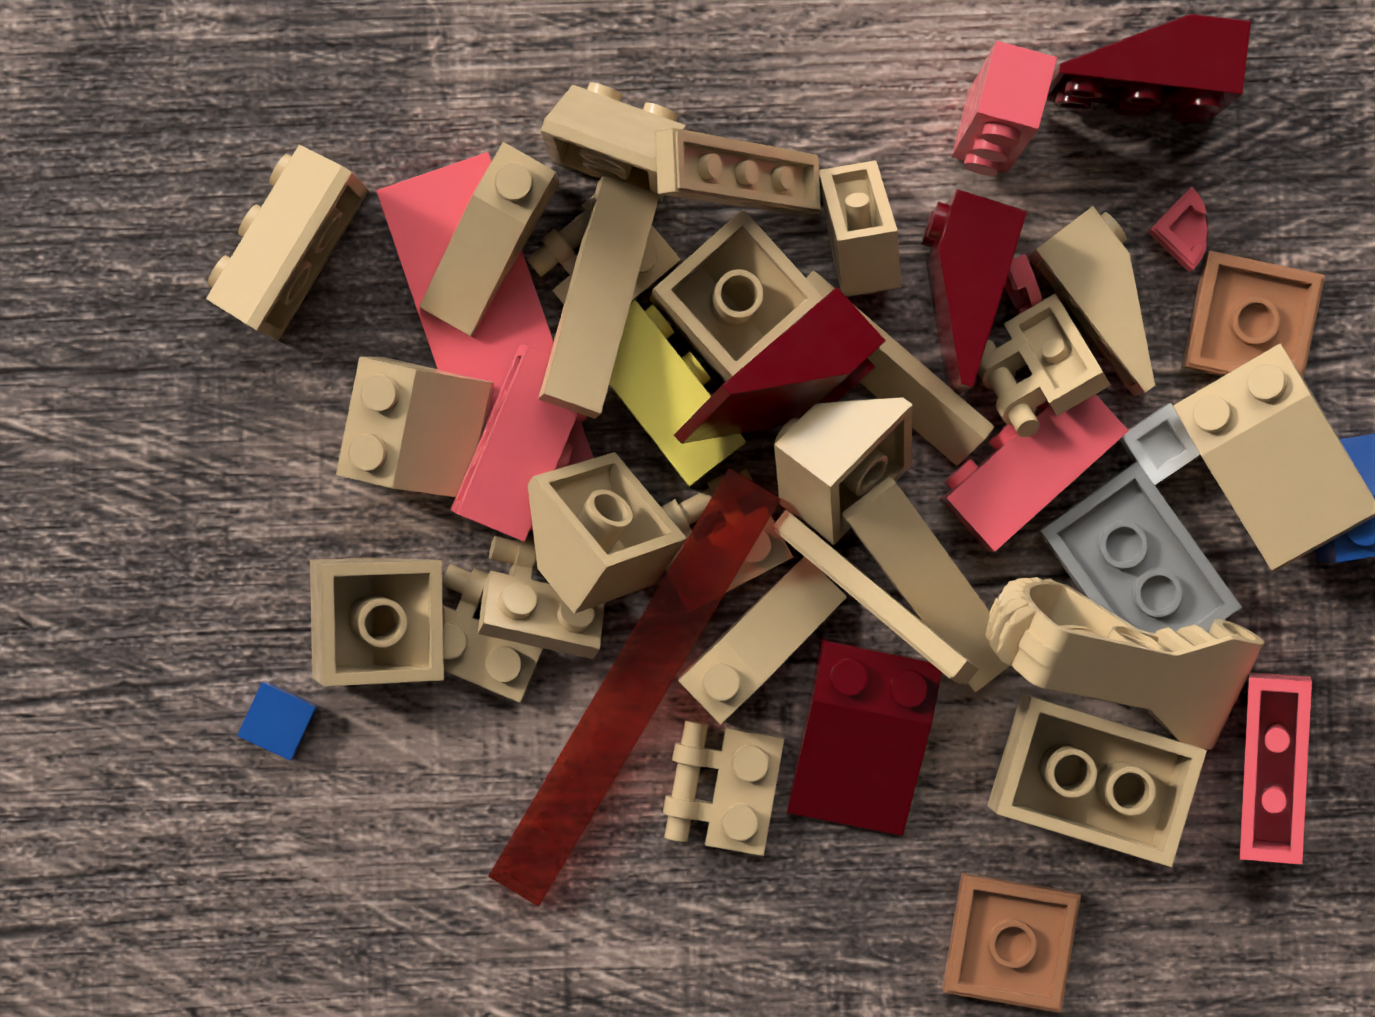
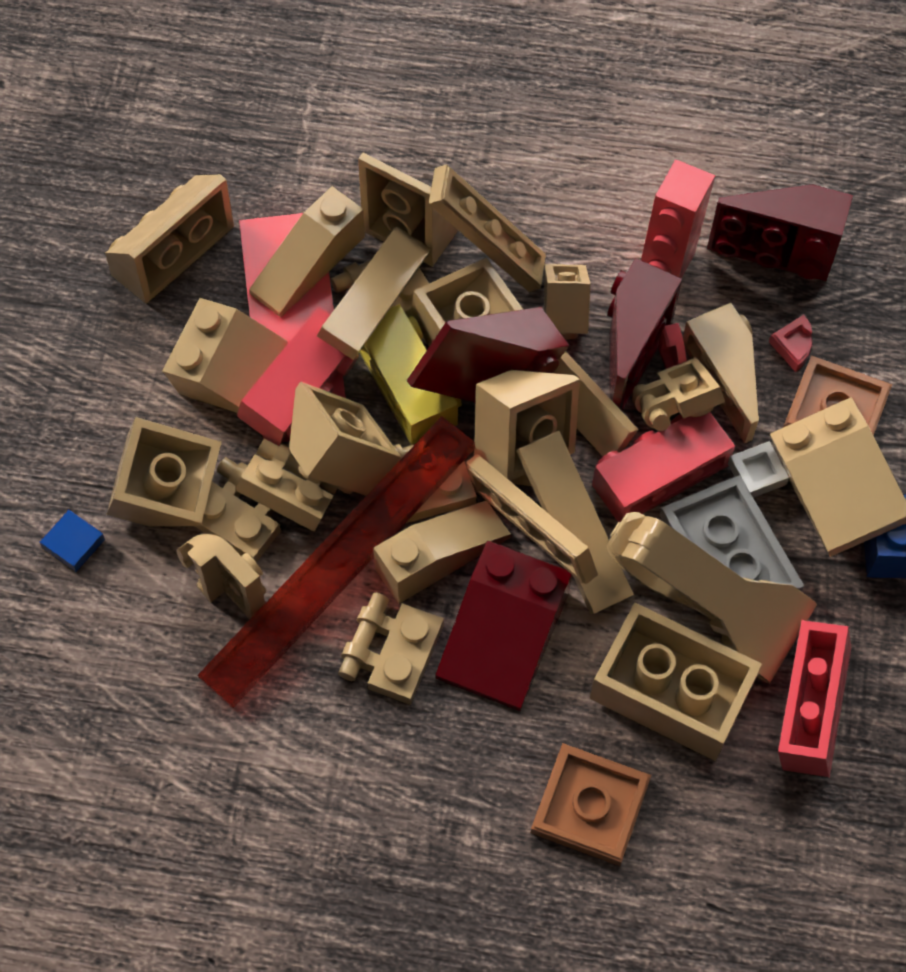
camera: 10 degrees right, 25 degrees down
none -> tan slope [177,534,267,623]

